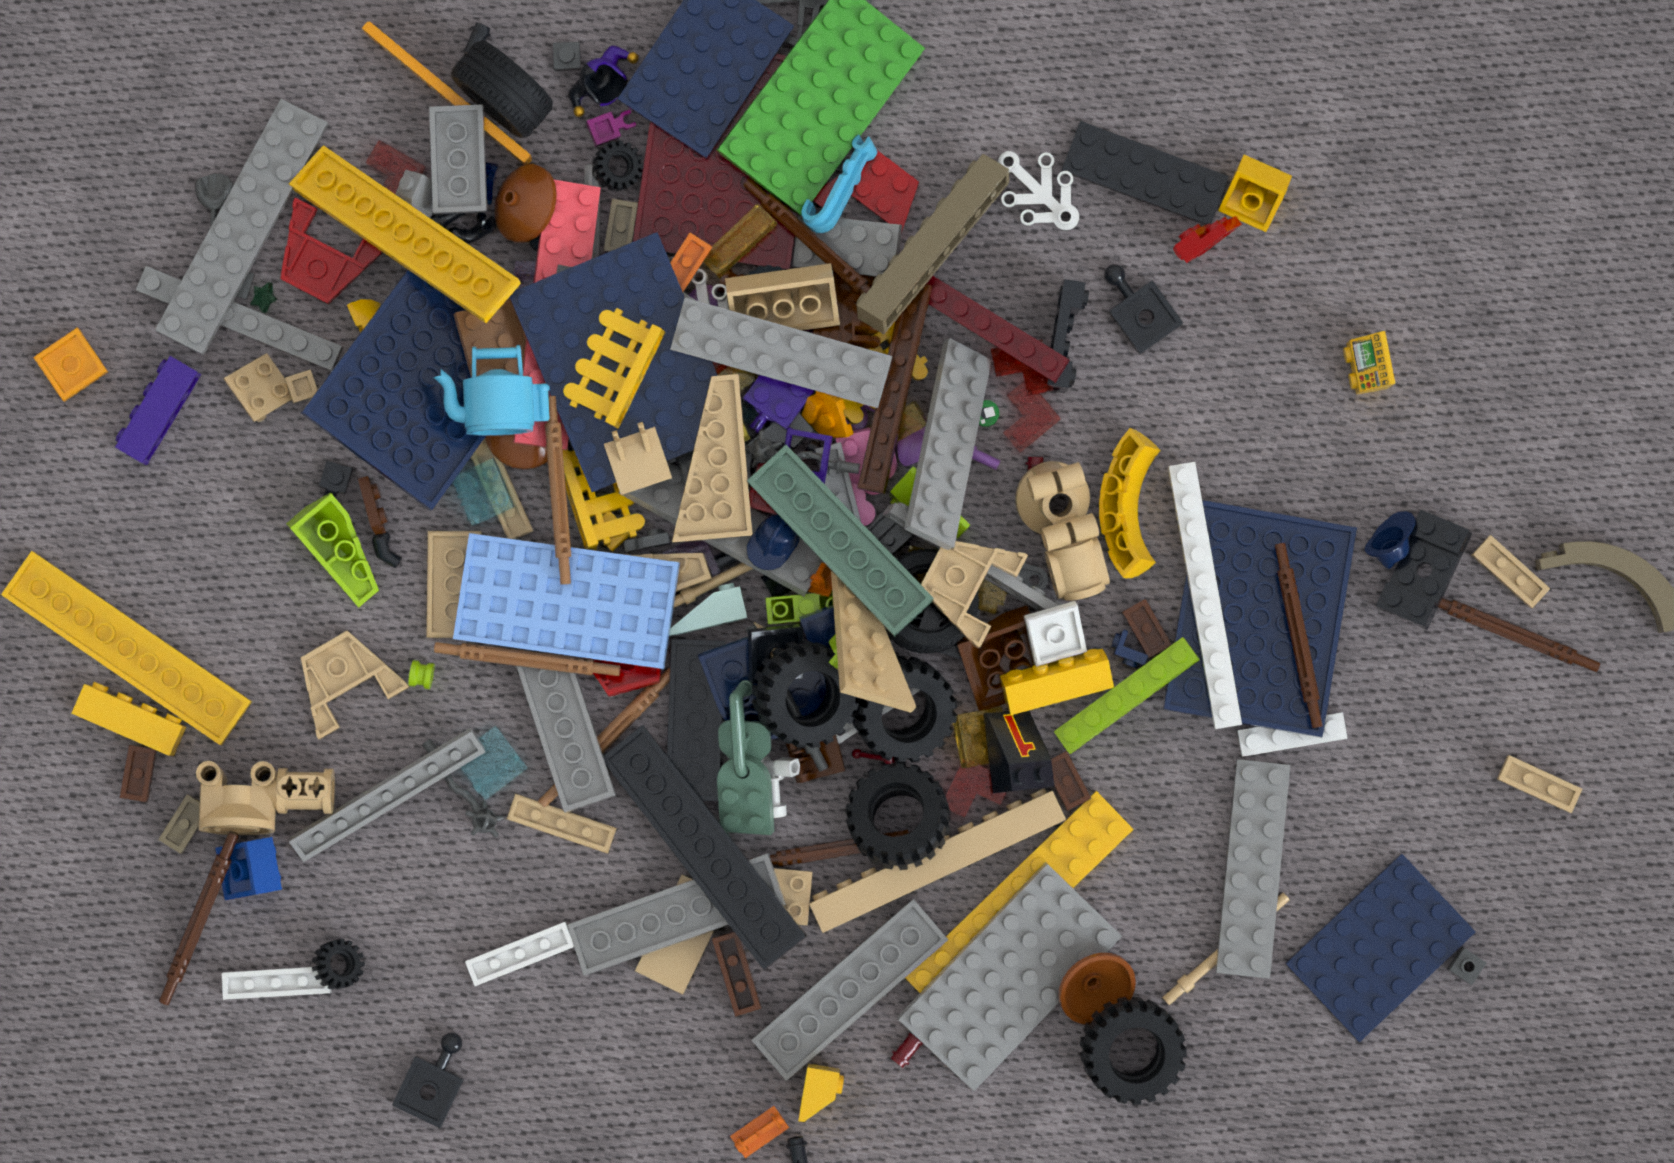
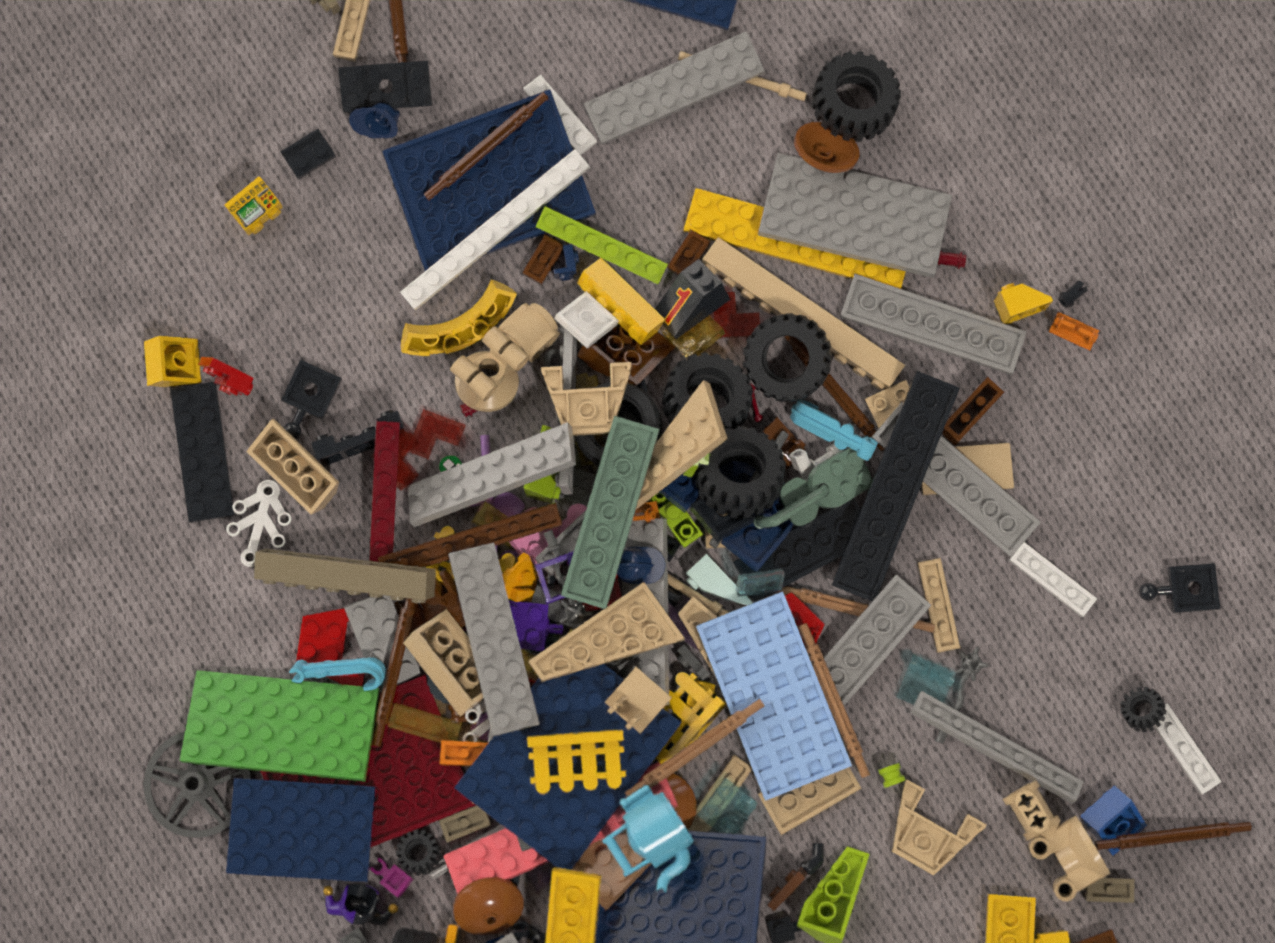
camera: 120 degrees left, 5 degrees down
none -> tan slope [246,419,339,515]
none -> black plate [281,129,336,180]
none -> clear light blue plate [736,569,785,597]
none -> medium azure piece [790,399,878,461]

